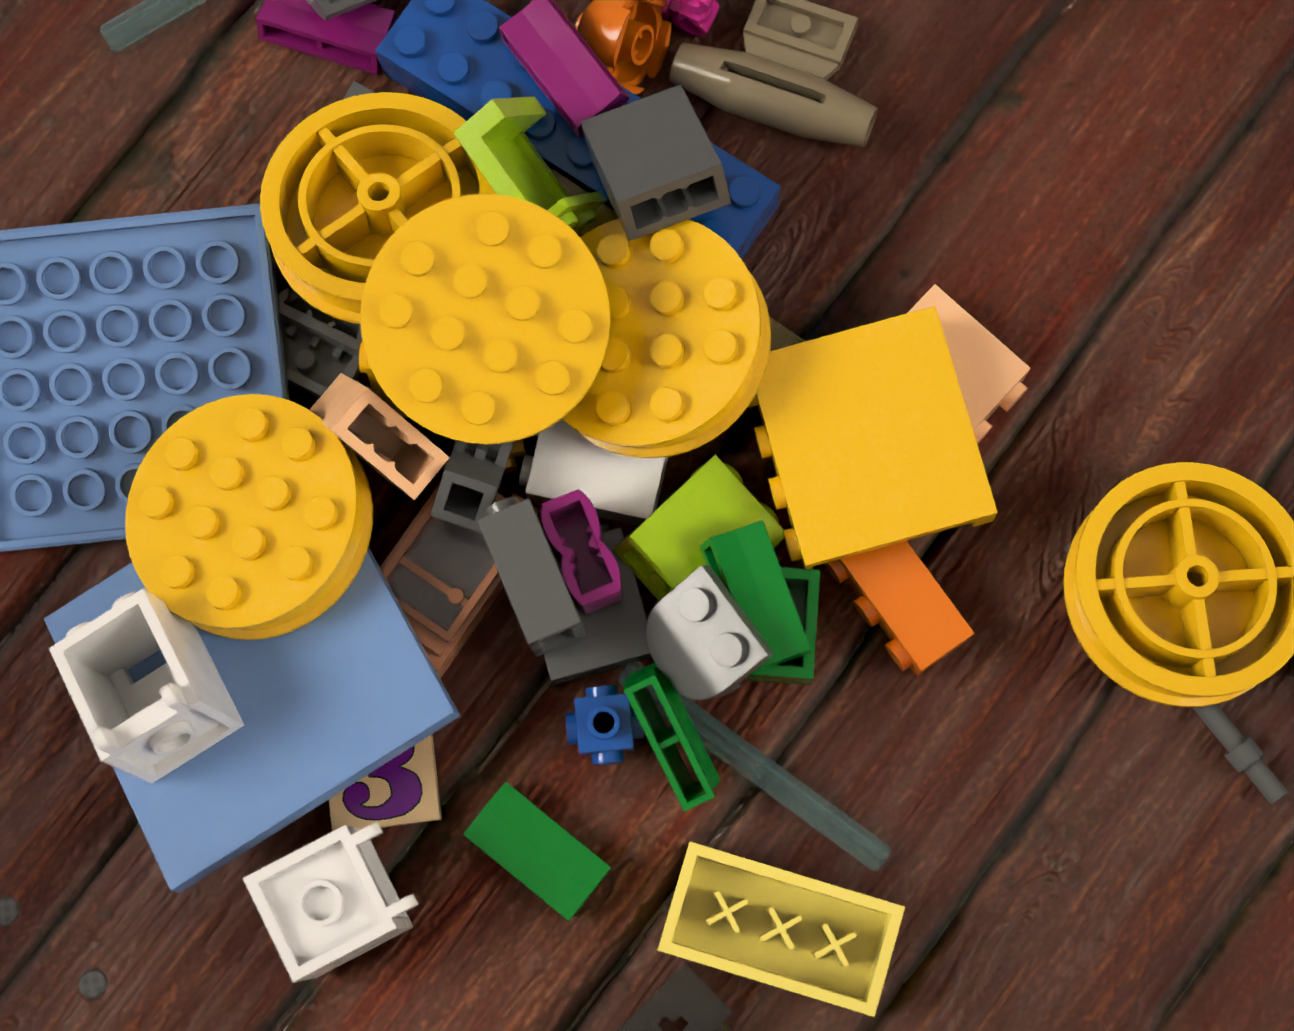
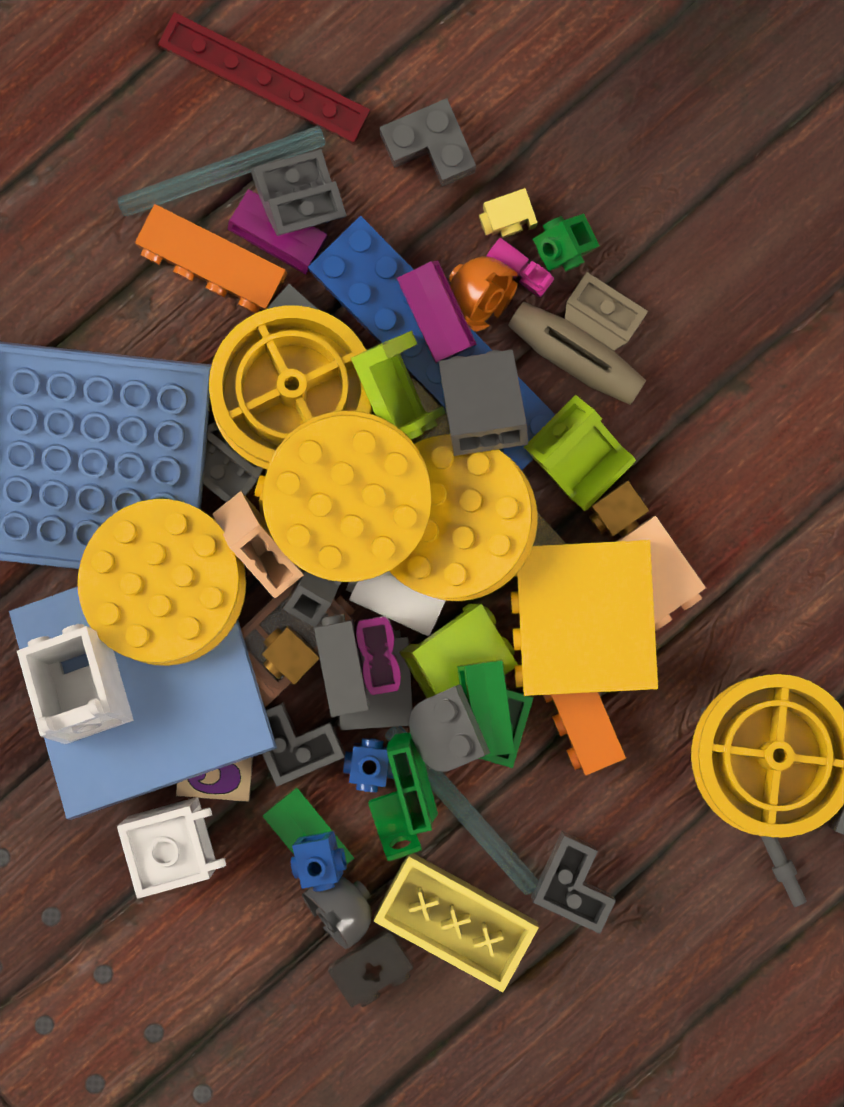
camera: 10 degrees right, 10 degrees up
none -> orange brick [135,204,288,313]
none -> pearl gold brick [262,626,320,685]
none -> dark grey brick [262,702,345,787]
none -> blue brick [291,831,347,892]
none -> dark grey cylinder [302,877,372,949]
none -> green bracket [368,791,422,861]
none -> lime panel [523,395,636,511]
none -> dark grey brick [531,831,616,934]
none -> pearl gold brick [589,481,649,538]

